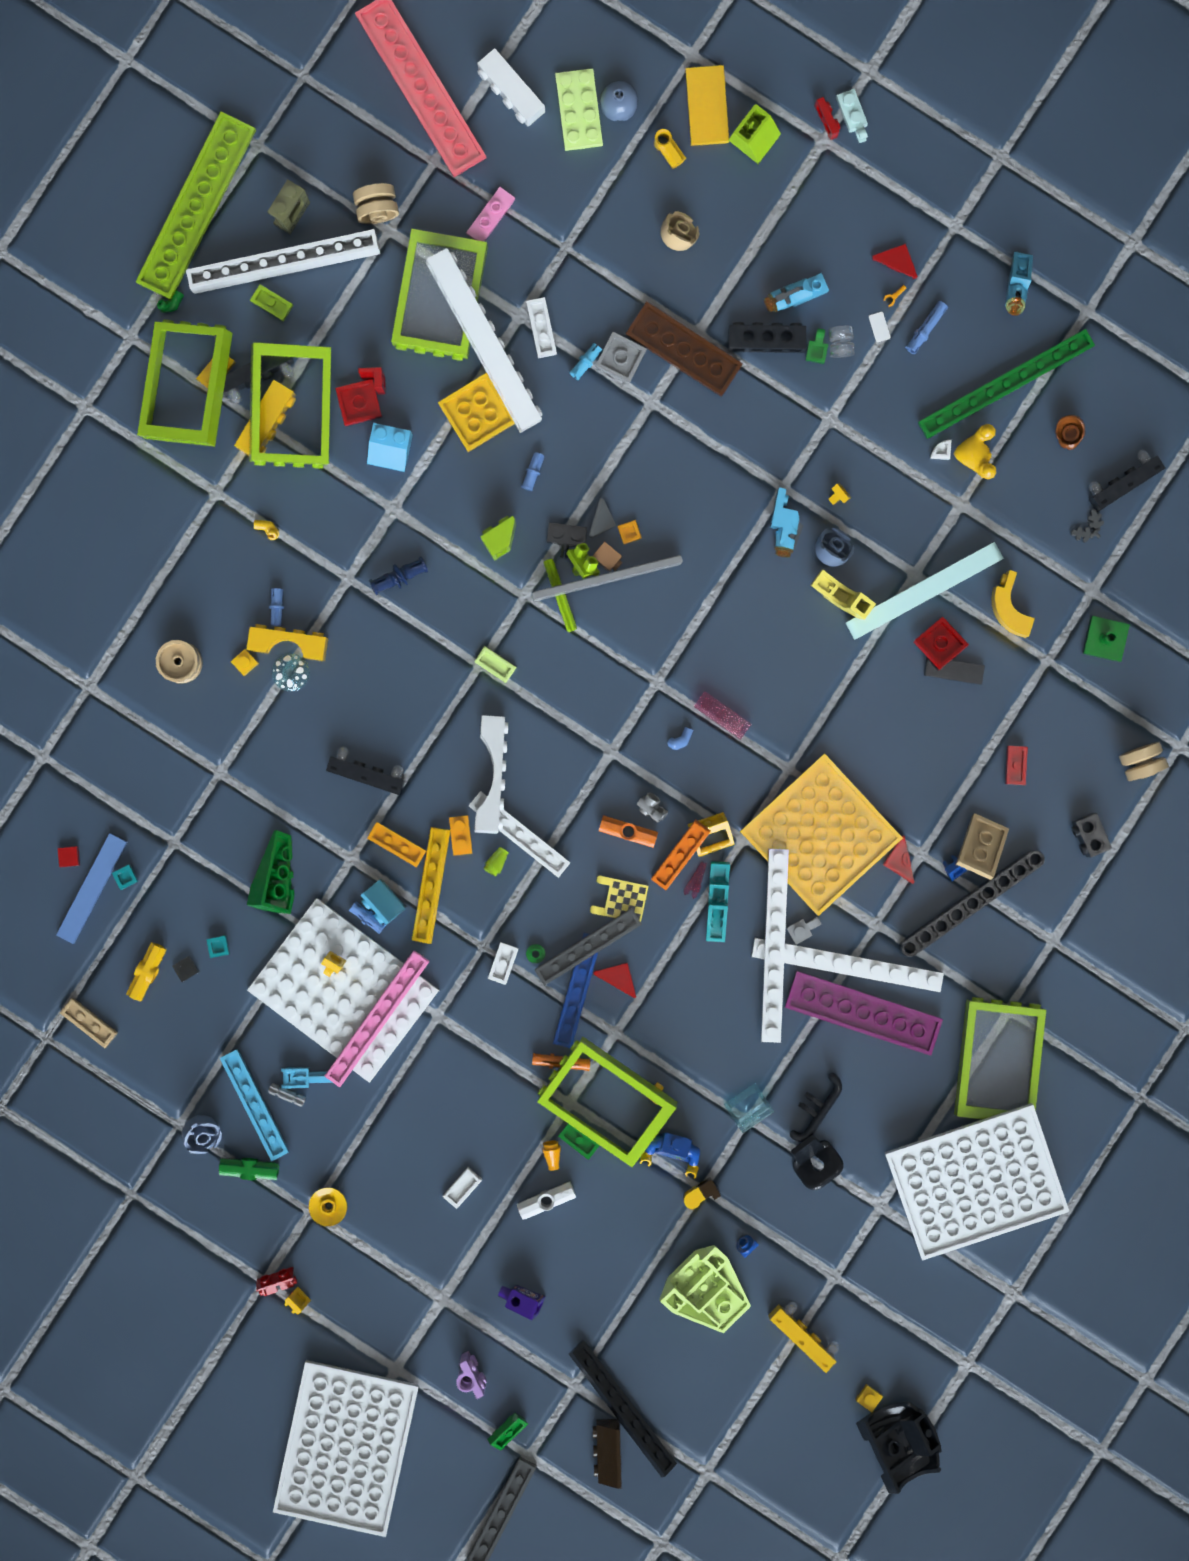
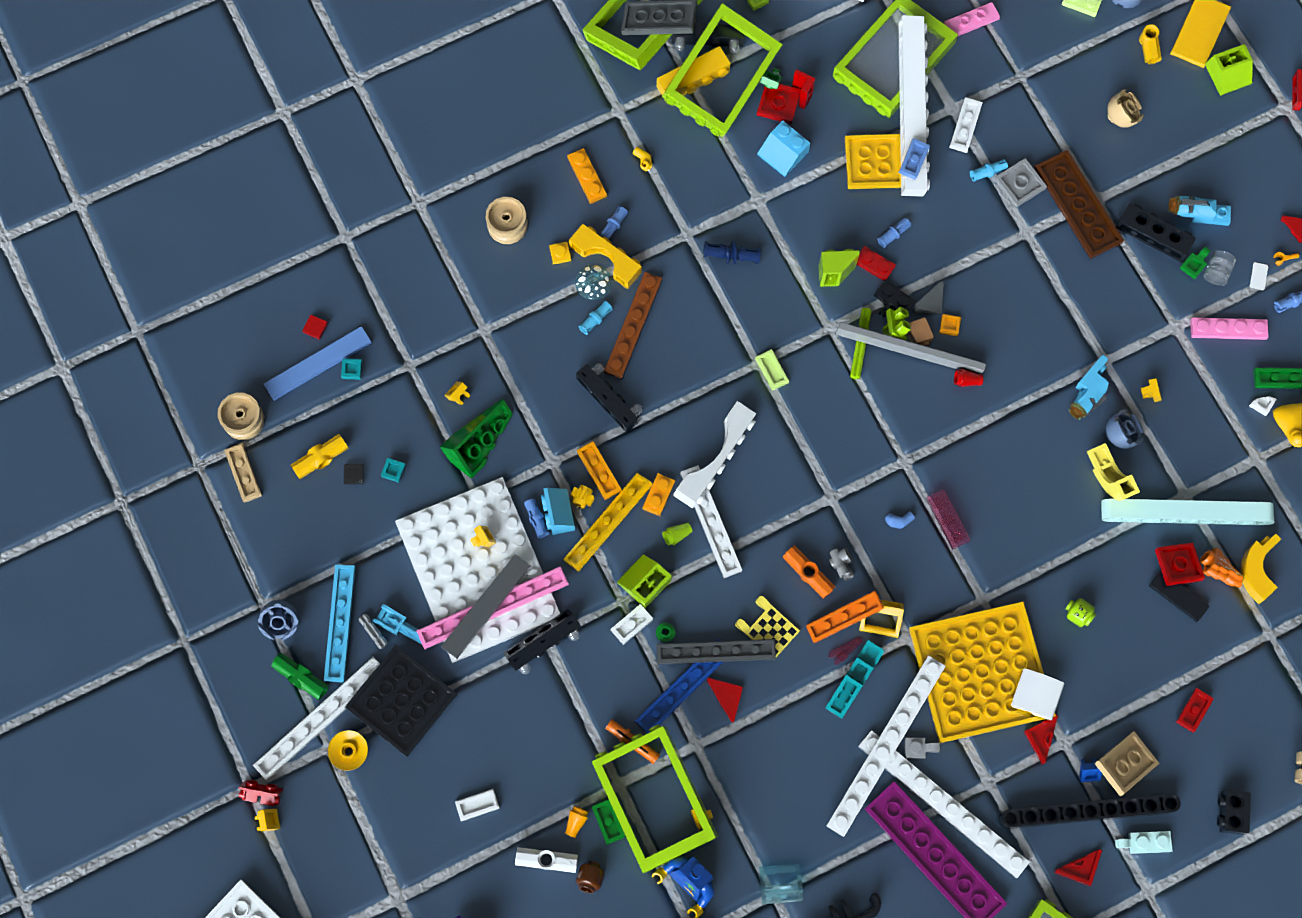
camera: 30 degrees right, 15 degrees down
none -> tan wheel [218,393,265,440]
none -> white tile [253,657,380,780]
none -> black plate [345,645,457,757]
none -> dark grey tile [441,554,531,659]
none -> yellow tile [444,381,470,405]
none -> black piece [503,609,581,675]
none -> light orange plate [567,148,607,204]
none -> yellow gear [570,485,595,509]
none -> reddish brown head [576,861,605,894]
none -> medium azure pin [578,301,613,335]
none -> dark orange plate [604,272,662,379]
none -> lime slope [617,554,672,609]
none -> dark grey tile [621,0,698,35]
none -> green plate [760,68,783,89]
none -> red plate [857,246,896,281]
none -> medium blue plate [898,138,930,180]
none -> red cone [954,368,983,387]
none -> white slope [1011,668,1064,720]
none -> red tile [1054,849,1102,886]
none -> lime head [1066,598,1096,627]
none -> light aqua plate [1115,831,1173,854]
none -> bright pink plate [1190,317,1268,340]
none -> orange rock [1200,548,1243,588]

